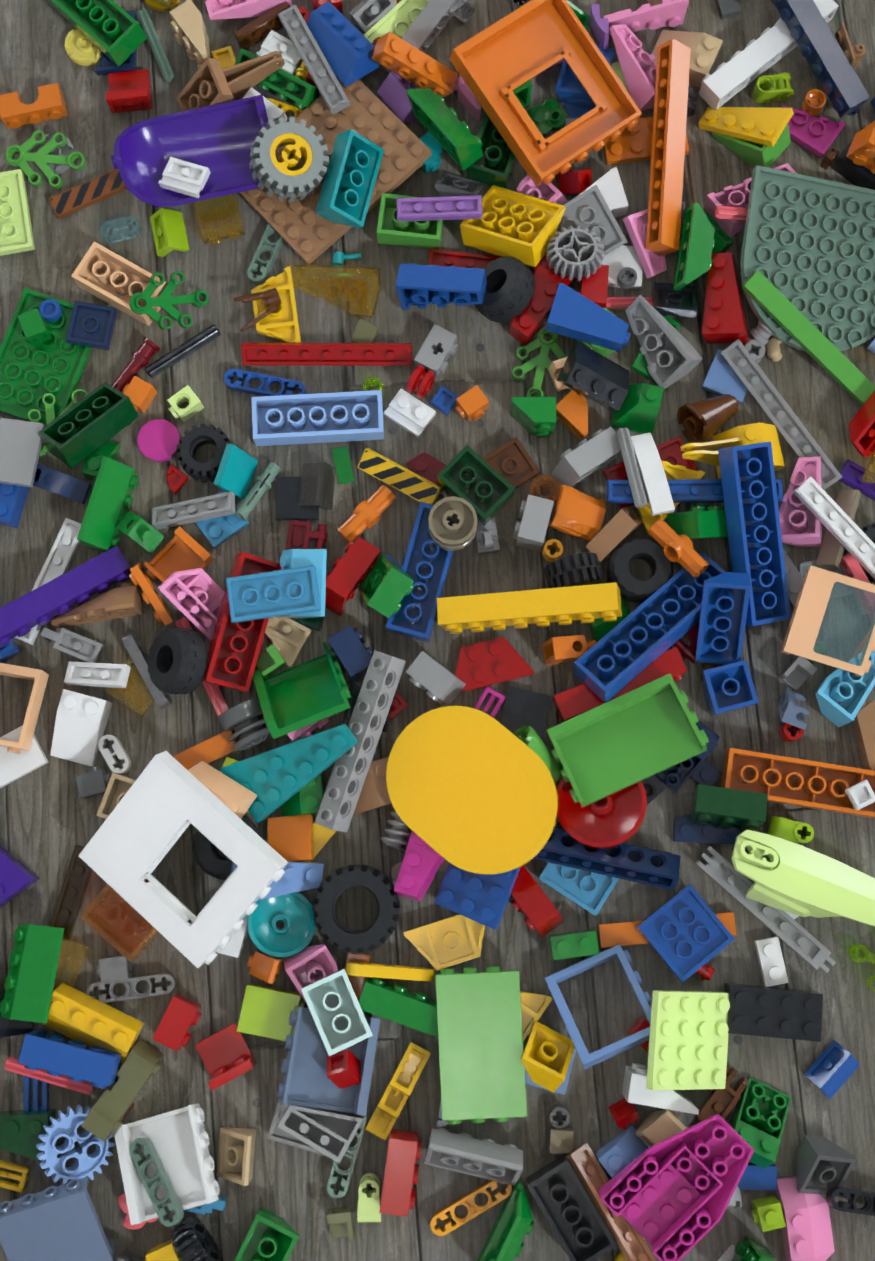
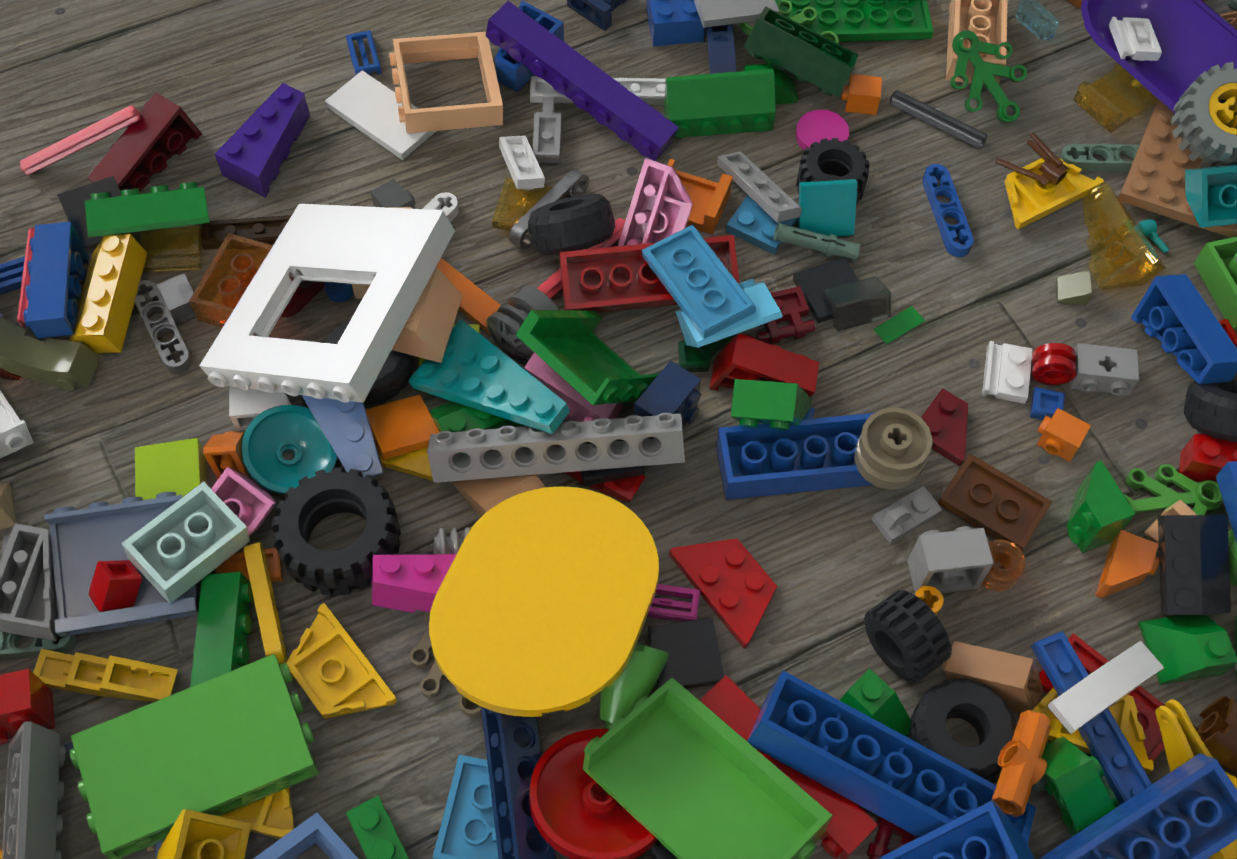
camera: 65 degrees right, 20 degrees down
white slope [50,689,113,767] -> none
medium nougat wedge [51,583,144,628] -> none
dark blue tile [65,301,118,351] -> none
dark red pin [111,337,160,392] -> none
green torso [116,511,165,554] -> none
orange wing [129,562,174,626] -> none
lime panel [150,208,189,257] -> none
red brick [152,994,202,1051] -> none
yellowish green brick [167,385,204,422] -> none
red tile [167,464,189,495] -> none
red bracket [195,1023,257,1091] -> none
red tile [241,343,412,366] -> none
light blue brick [252,390,385,446] -> none
bright green panel [256,644,287,679] -> none
tan wing [265,616,312,668] -> none
orange piece [337,485,396,543] -> none
yellow tile [357,448,441,505] -> none
clear neon green bush [363,377,383,392] -> none
light grey brick [406,651,466,705] -> none
blue plate [434,863,520,930] -> none
dark green brick [437,445,515,526] -> none
yellow brick [437,582,622,634] -> none
red wedge [510,865,564,938] -> none
orange torso [542,635,596,666] -> none
orange slope [548,484,606,541] -> none
light grey wedge [550,427,621,488] -> none
light grey axle [617,427,647,508] -> none

